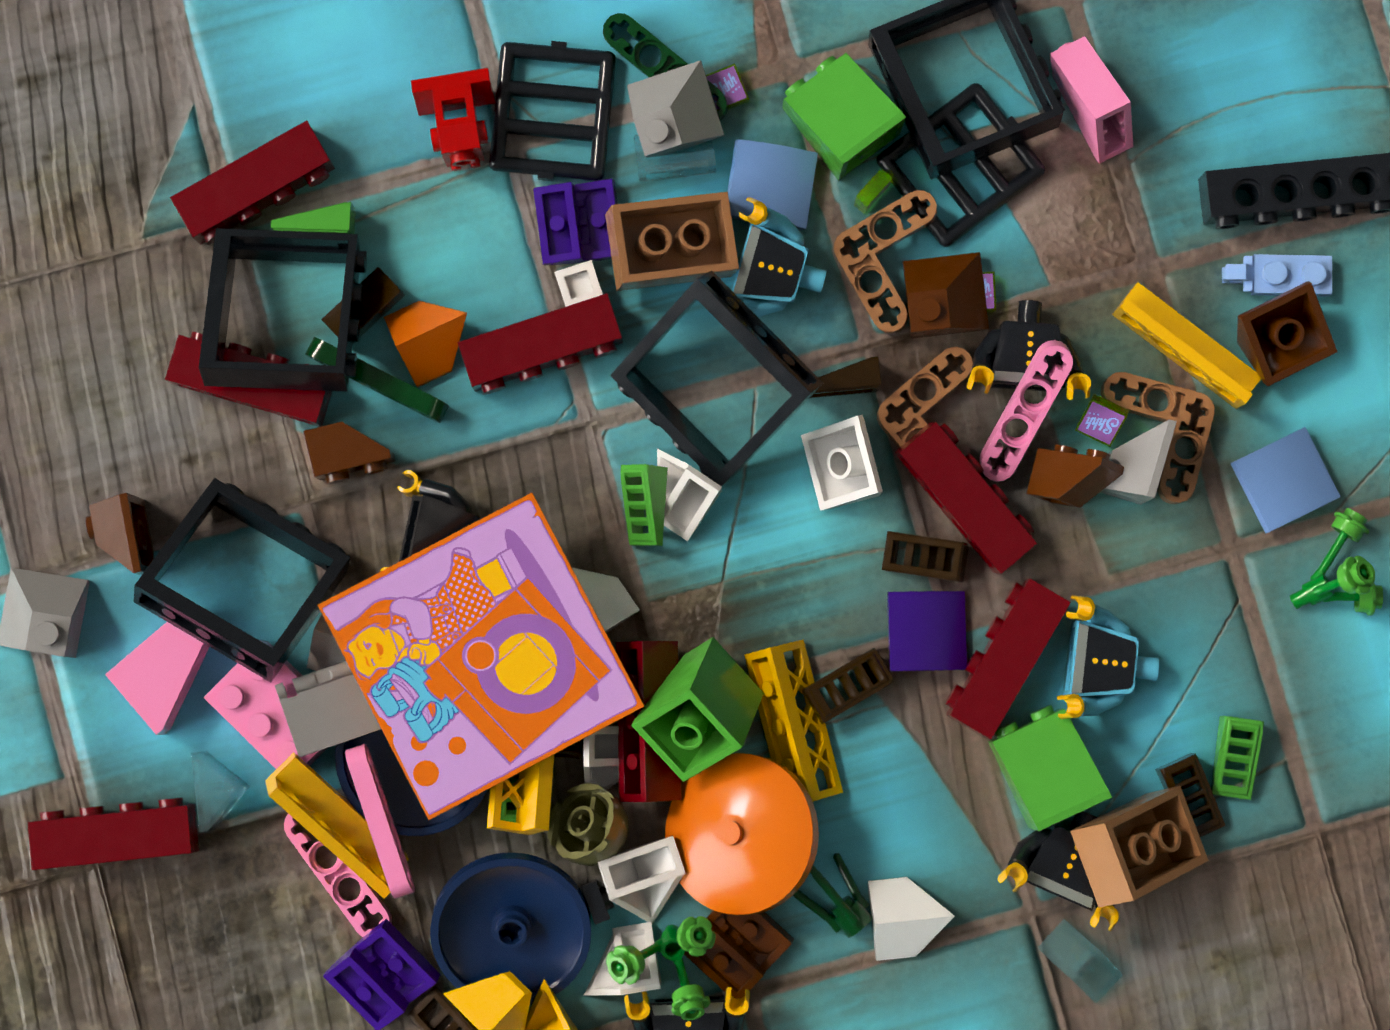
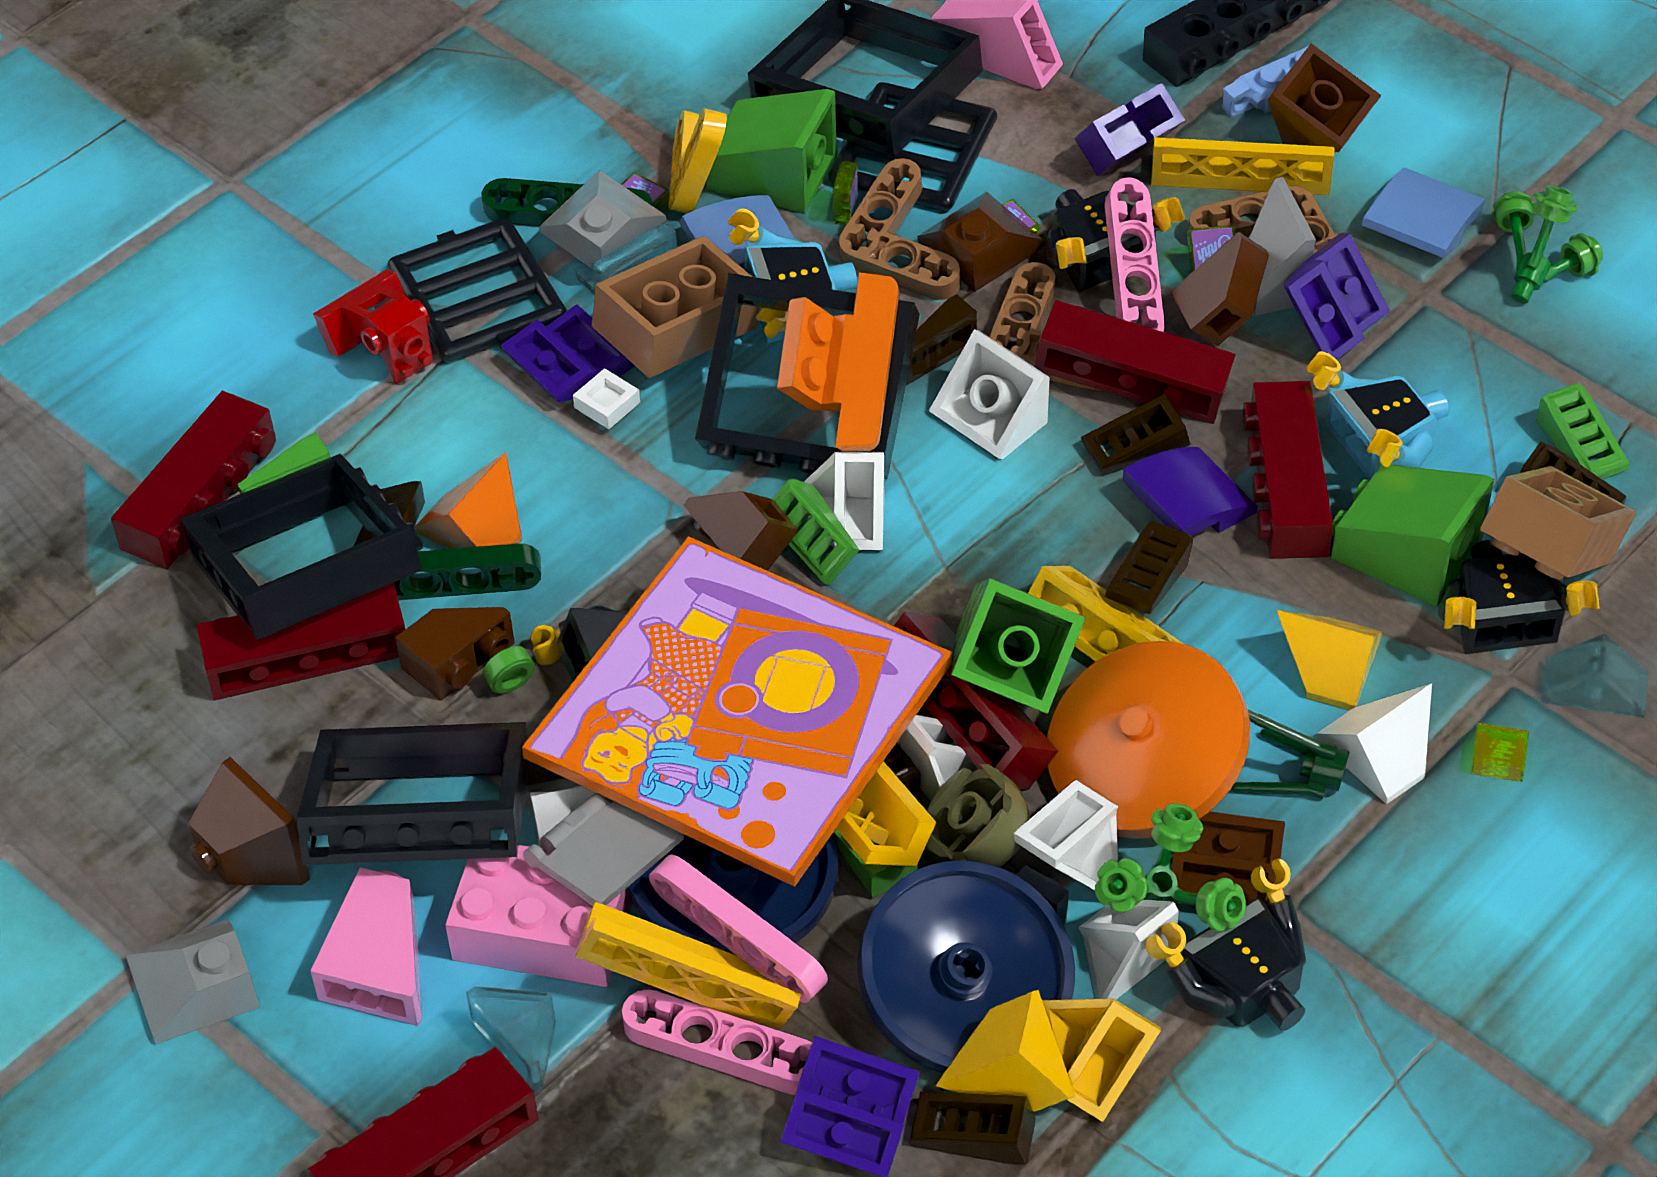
camera: 30 degrees left, 35 degrees down
dark red brick [457,293,623,395] -> none
none -> bright green tile [482,646,535,694]
none -> yellow beam [669,108,727,214]
none -> reddish brown slope [683,491,798,571]
none -> orange plate [777,272,899,452]
none -> dark purple piece [1074,83,1185,176]
none -> yellow slope [1276,610,1382,711]
none -> dark purple slope [1283,233,1391,359]
none -> clear neon green tile [1470,723,1529,782]

